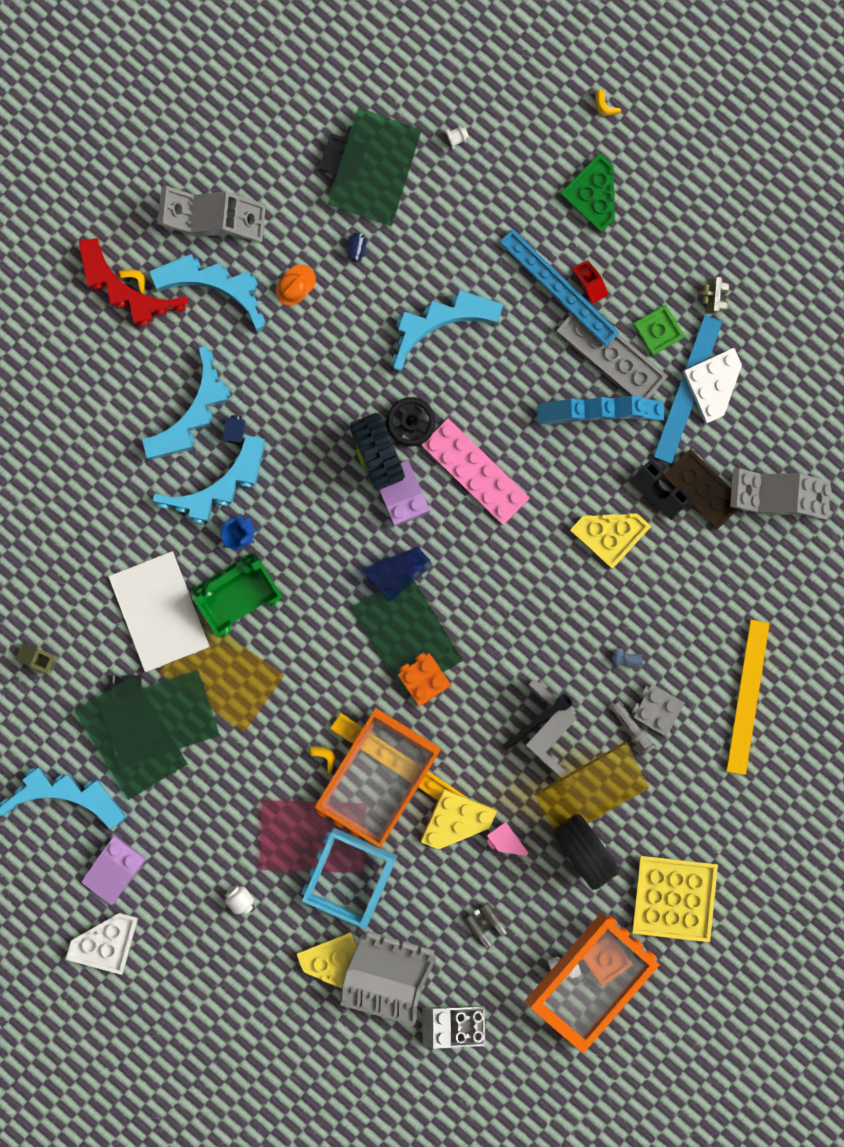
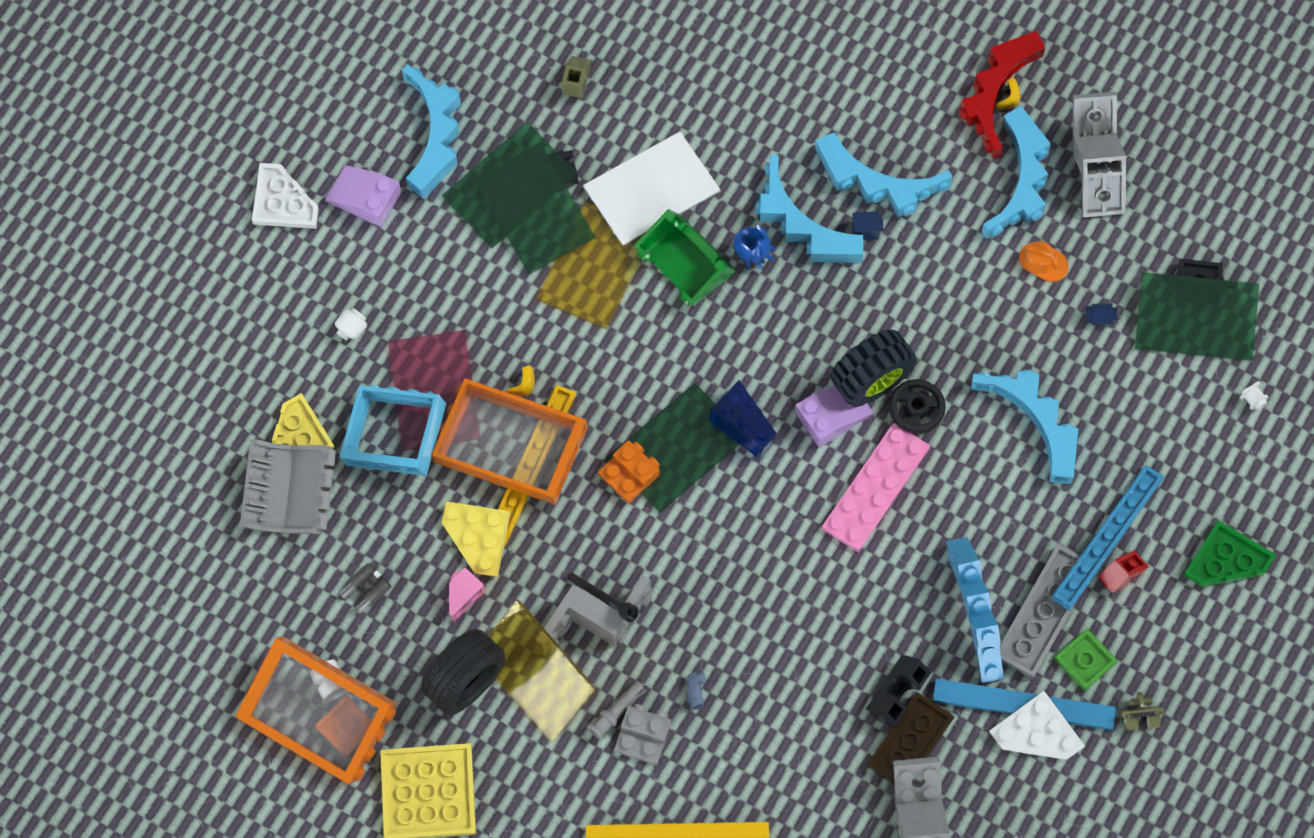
camera: 80 degrees right, 15 degrees down
light grey slope [422,1006,485,1049] -> none
light yellow plate [570,513,651,569] -> none

